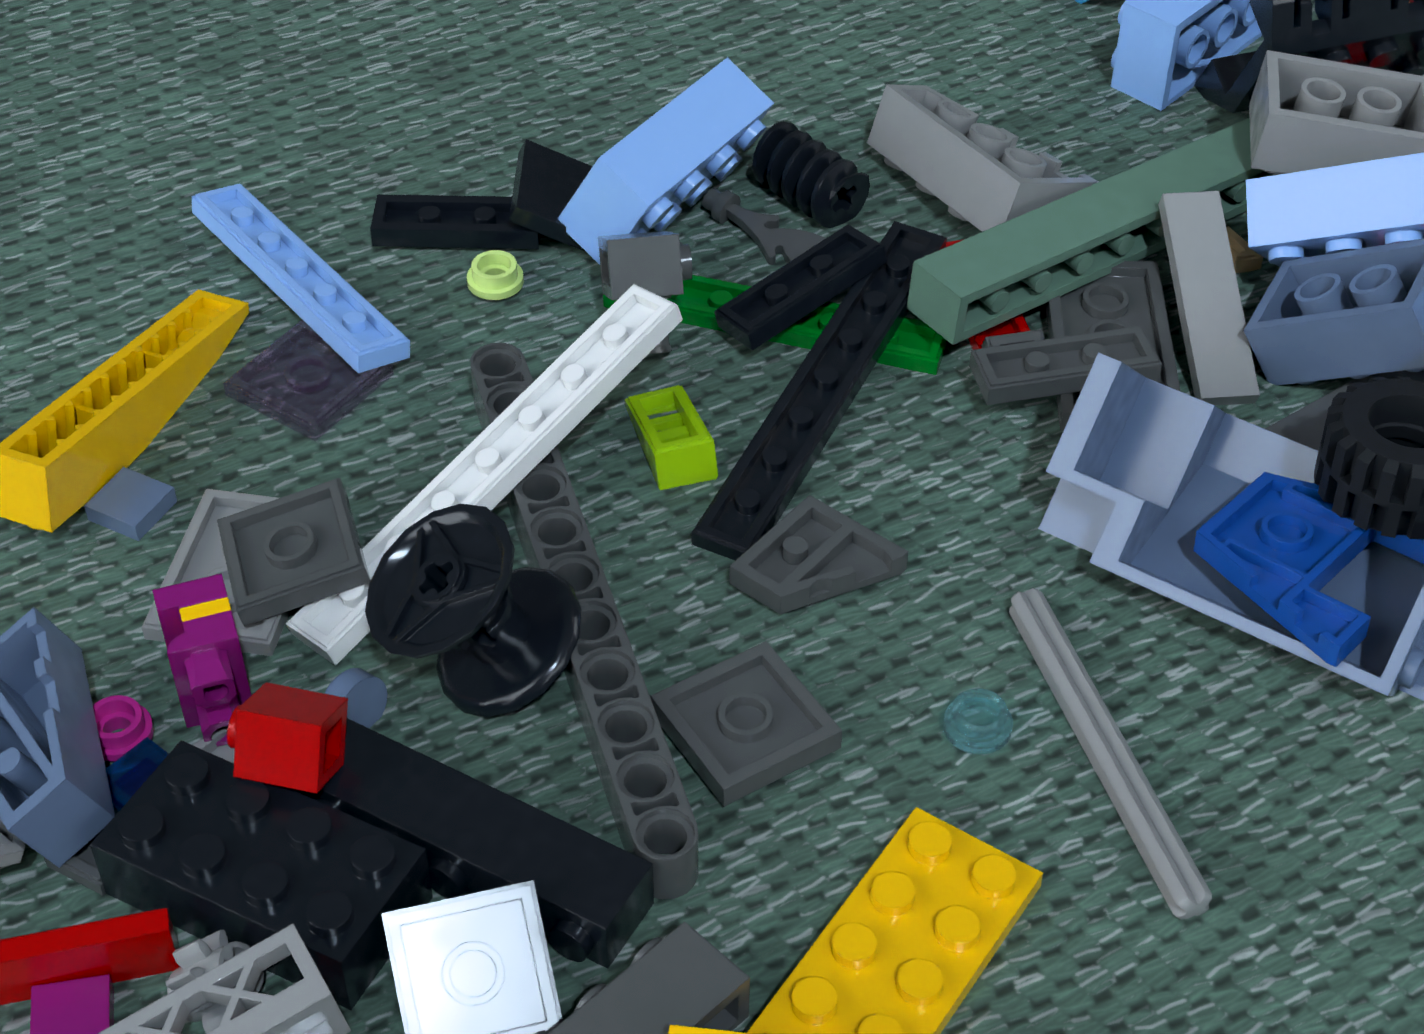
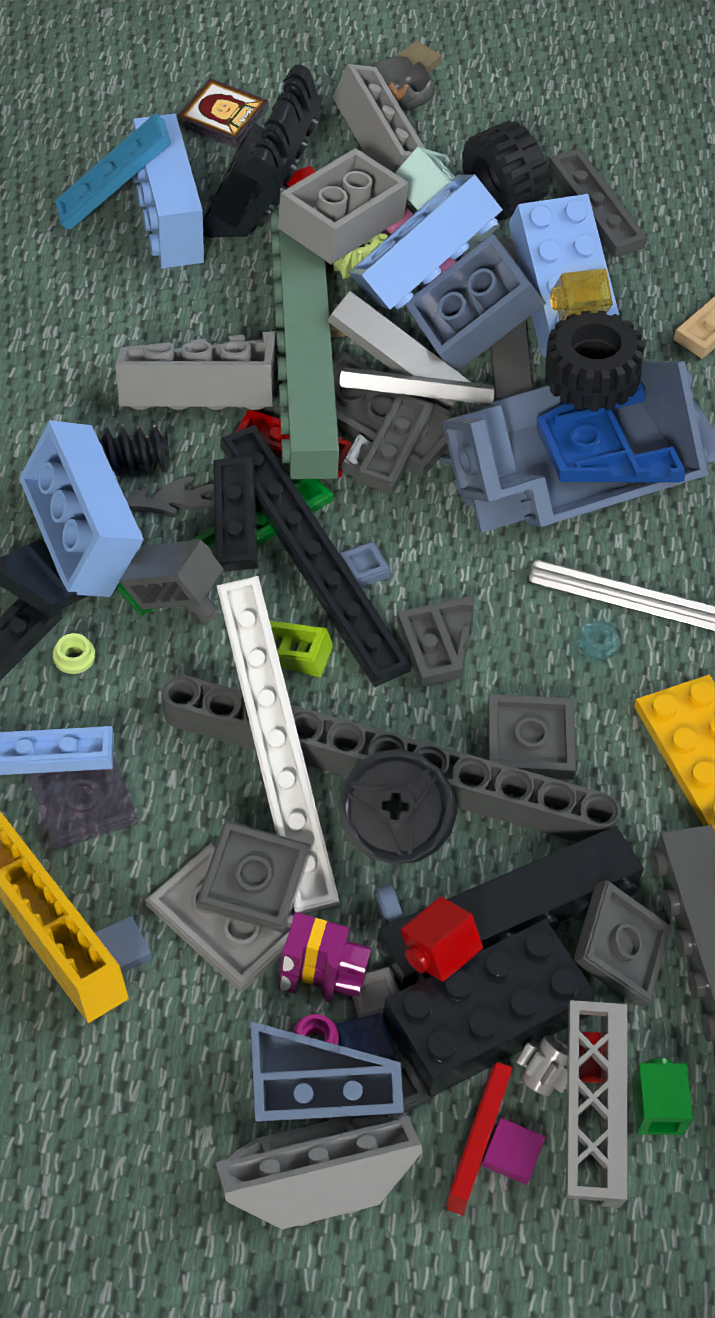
camera: 60 degrees left, 10 degrees up
none -> sand blue tile [339,541,391,587]
none -> tile [340,367,495,405]

